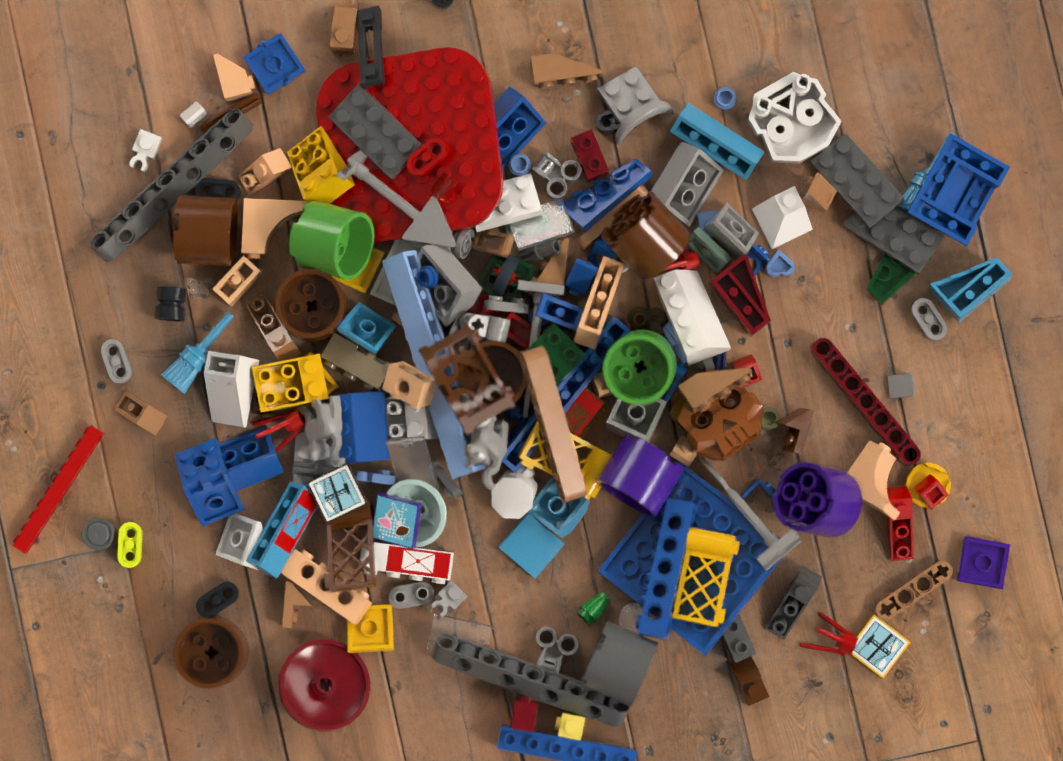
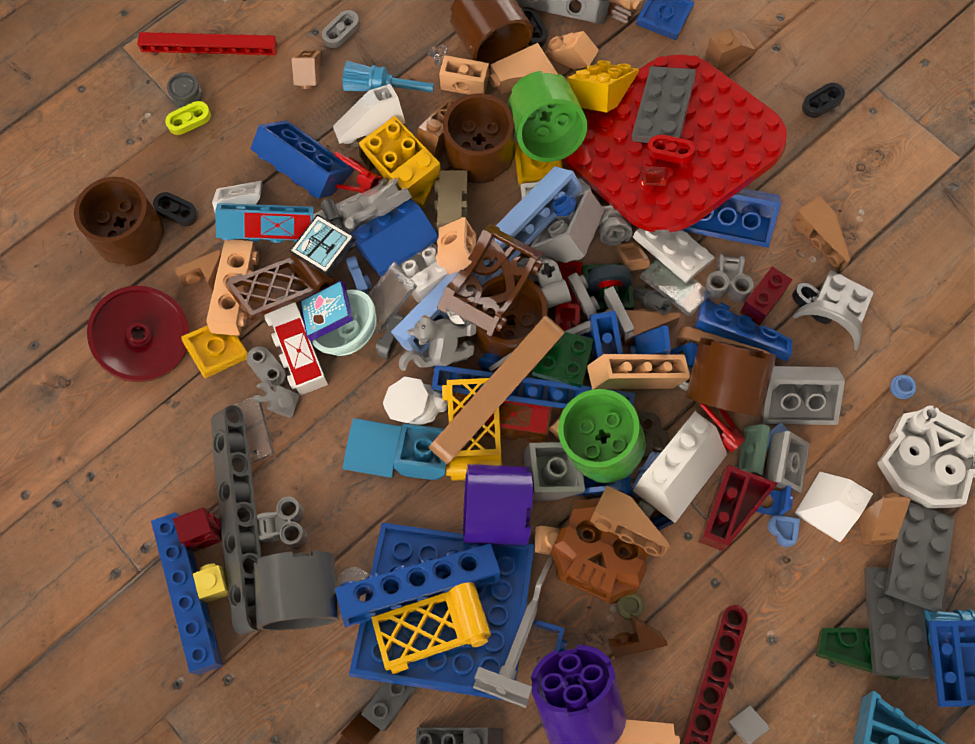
camera: 65 degrees right, 15 degrees down
black wheel [155,286,187,322] -> none
blue bracket [174,438,245,527] -> none
light grey piece [337,150,456,247] -> none
dark azure slope [337,302,397,354] -> none
black container [357,5,385,89] -> none
medium blue plate [508,154,531,176] -> none
green cone [577,591,610,625] -> none
dark azure brick [670,103,764,180] -> none
red slope [731,355,762,387] -> none
light grey plate [911,298,947,341] -> none

